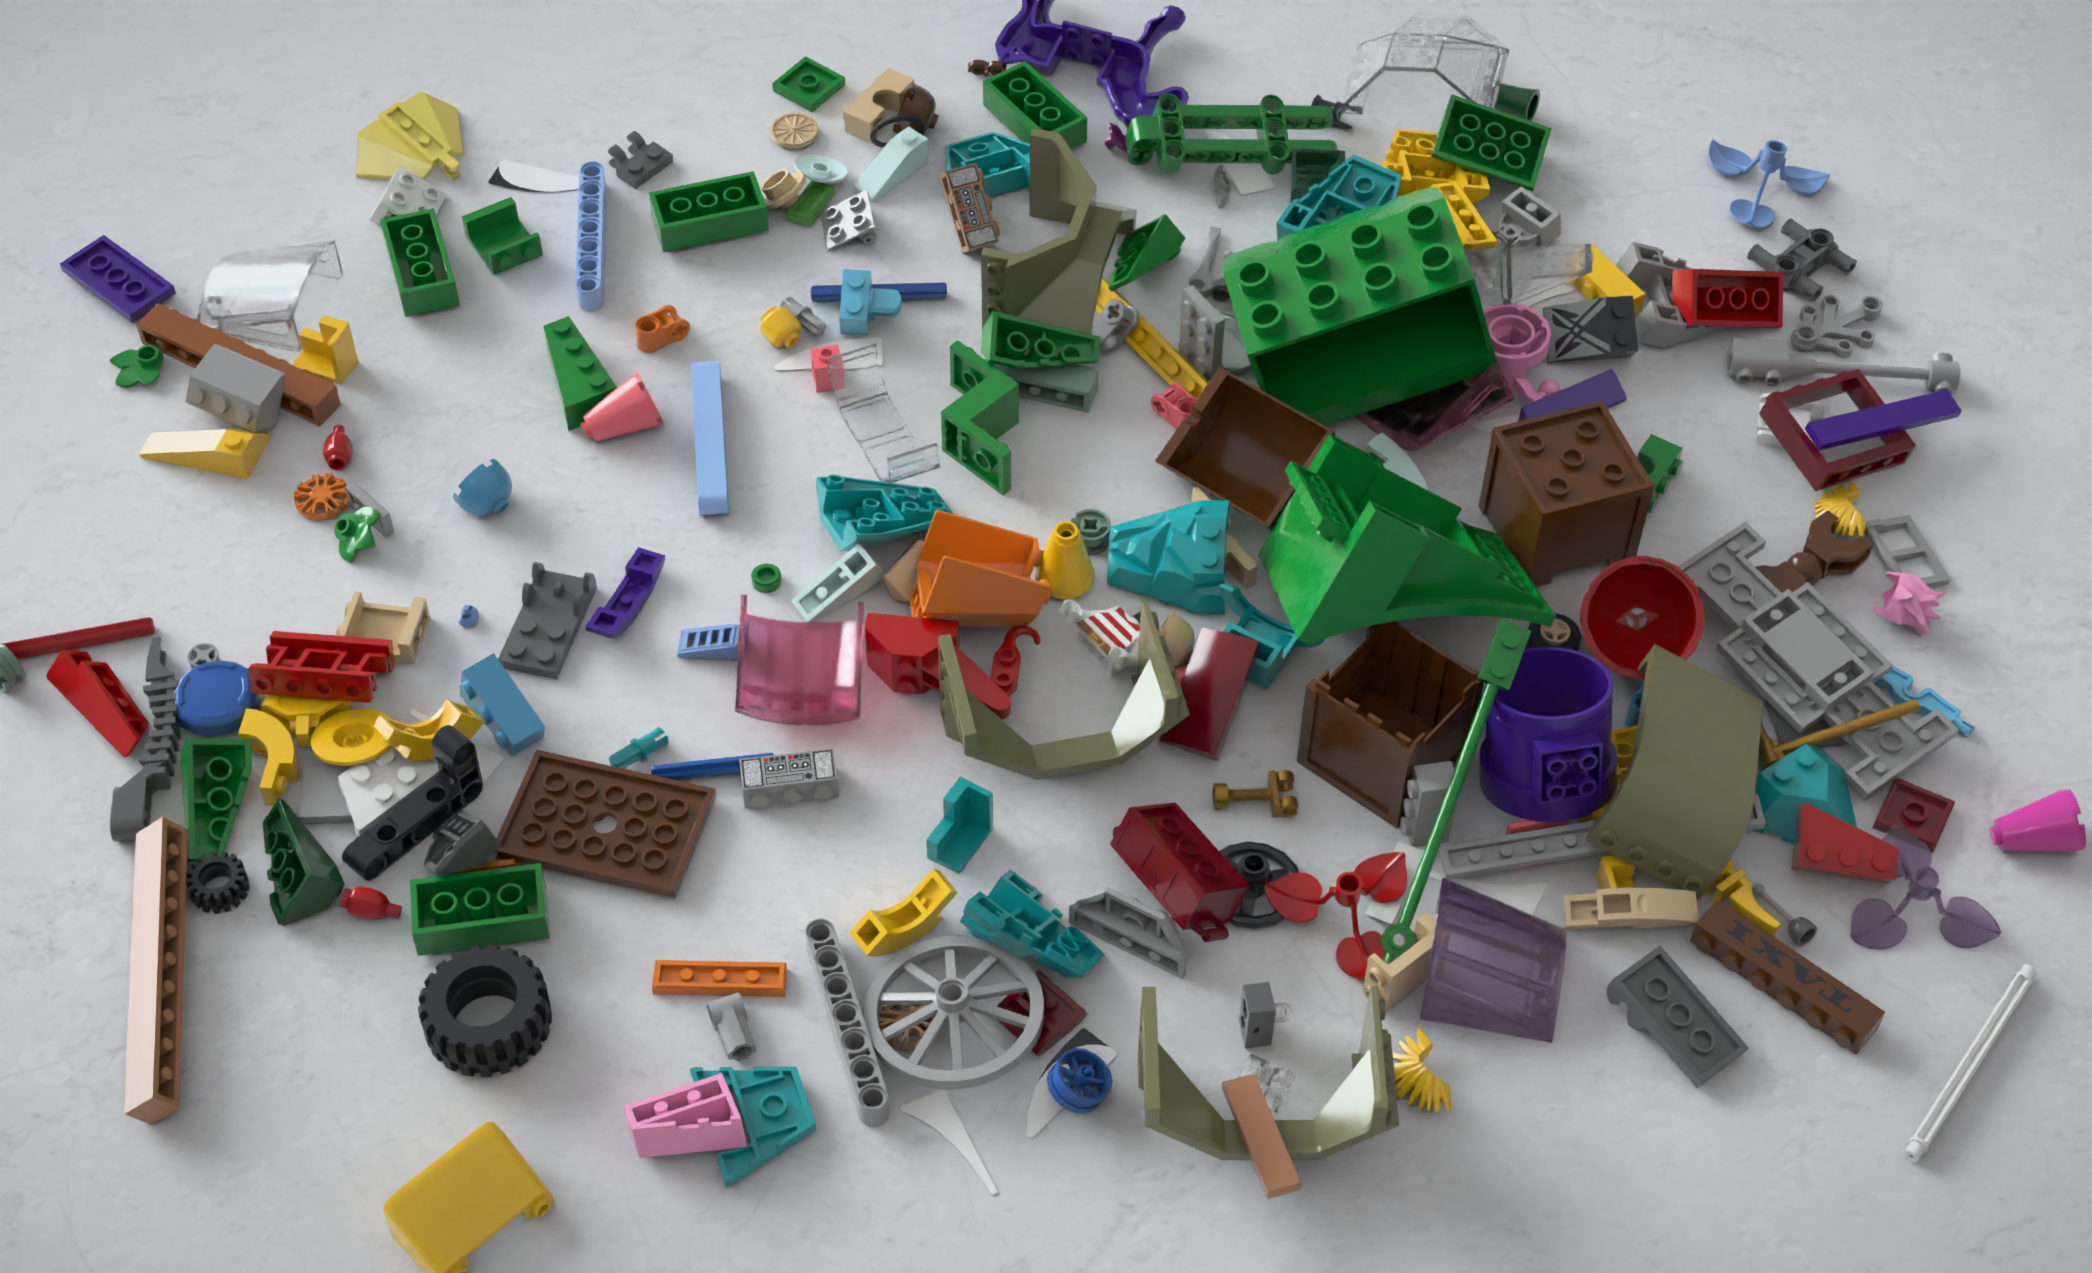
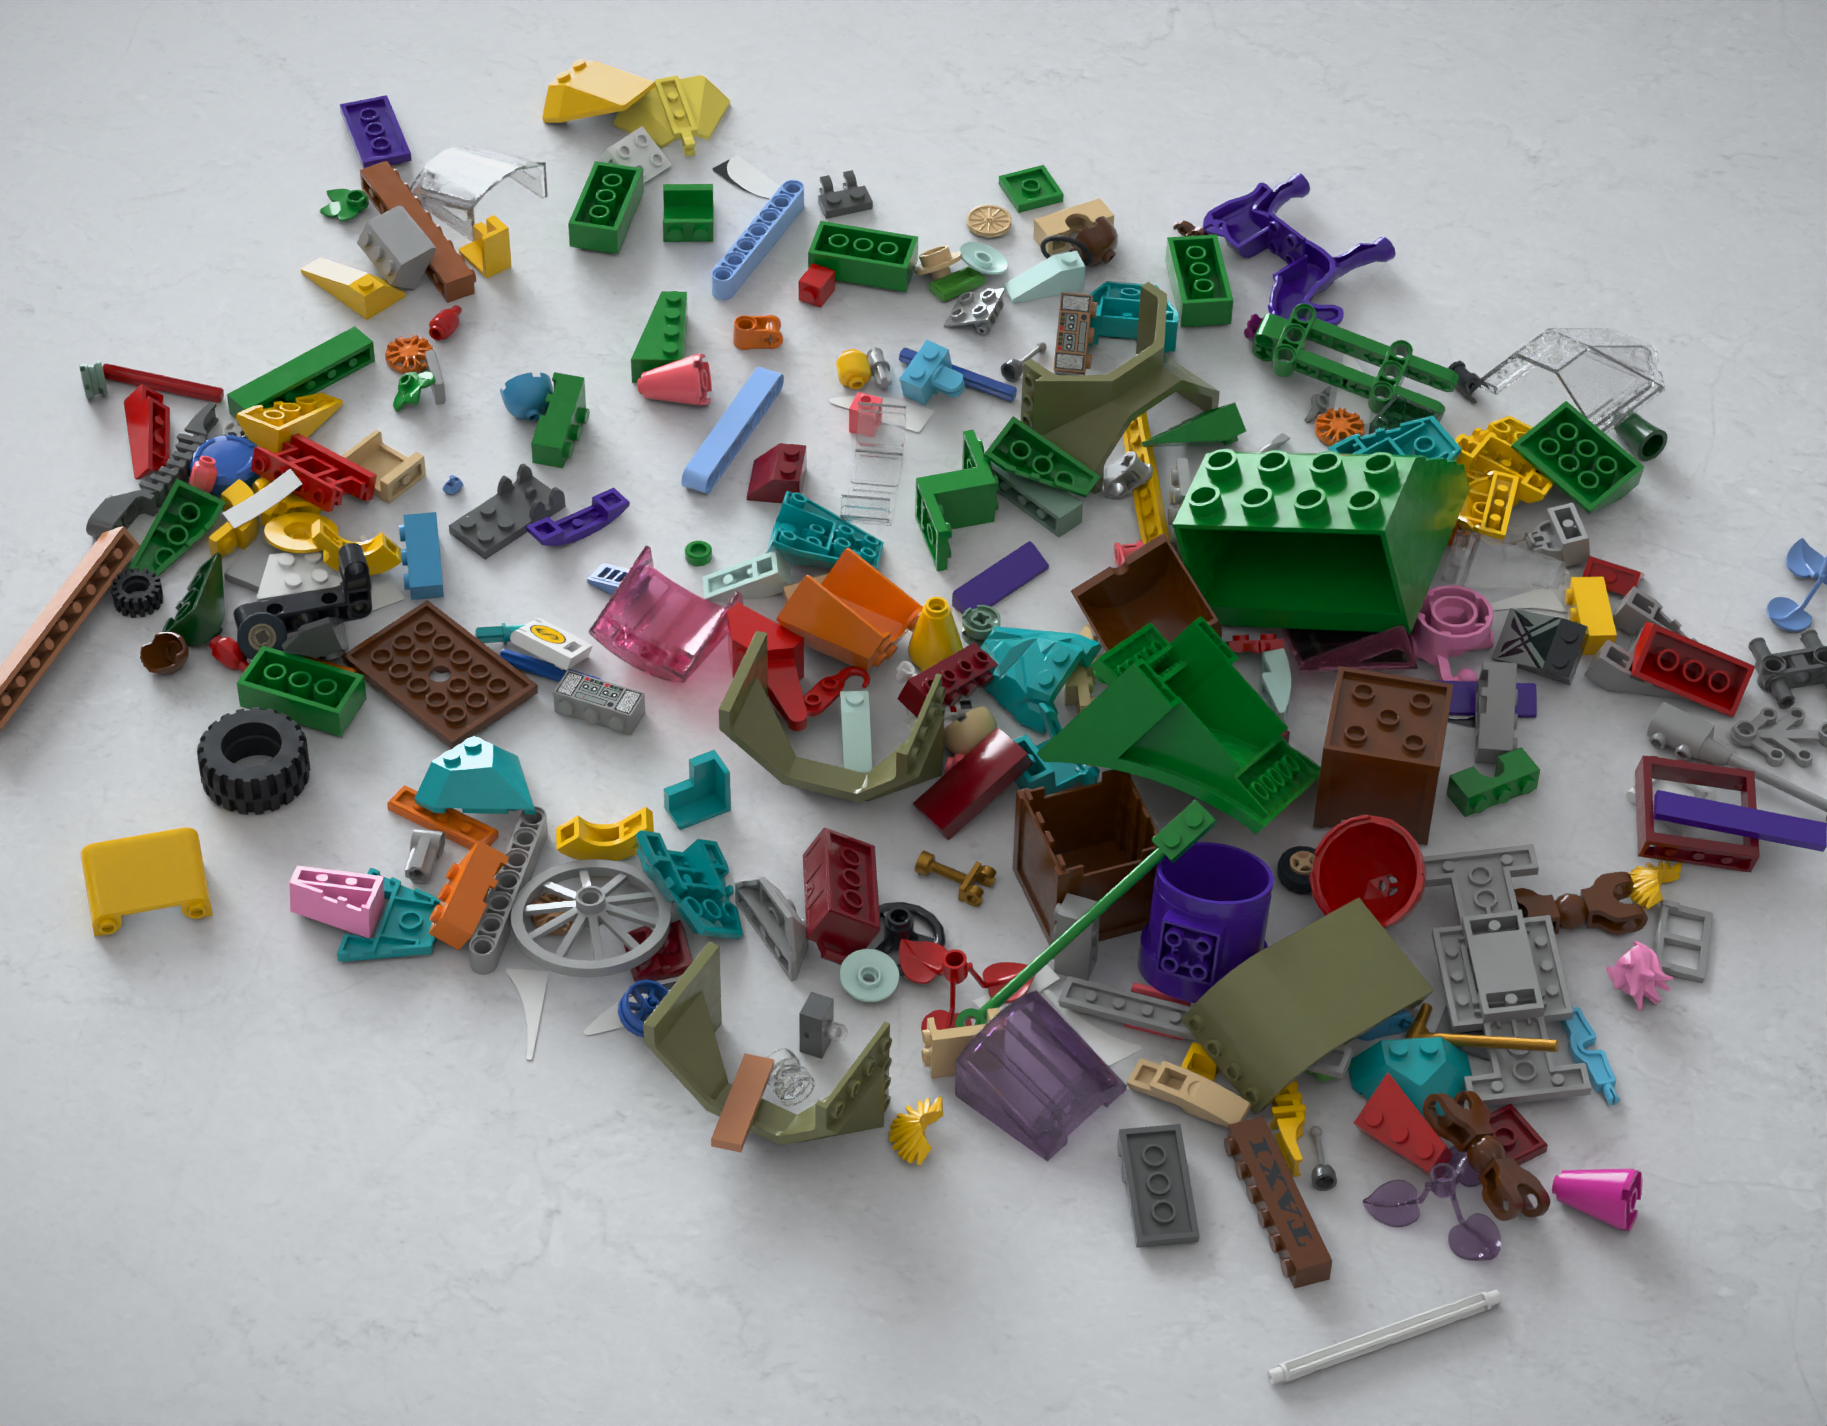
camera: 30 degrees right, 5 degrees down
none -> reddish brown hair [140,632,189,675]
none -> coral plant [190,456,218,494]
none -> white sticker [223,469,302,529]
none -> green brick [227,326,375,420]
none -> yellow wedge [236,393,343,453]
none -> black wheel [237,612,287,660]
none -> teal wedge [414,736,536,815]
none -> orange wedge [429,840,509,950]
none -> white container [510,618,593,670]
none -> green wedge [531,372,590,468]
none -> yellow wedge [542,59,656,123]
none -> dark red slope [747,443,807,503]
none -> red brick [798,263,835,308]
none -> light aqua dish [839,949,899,1002]
none -> light aqua slope [840,690,872,774]
none -> dark red brick [897,642,998,718]
none -> dark purple slope [952,541,1049,614]
none -> dark grey hinge [1001,342,1047,382]
none -> red plate [1225,634,1285,654]
none -> orange wheel [1315,408,1364,446]
none -> reddish brown piece [1422,1091,1550,1221]
none -> light grey wedge [1475,661,1518,764]
none -> red panel [1582,556,1645,596]

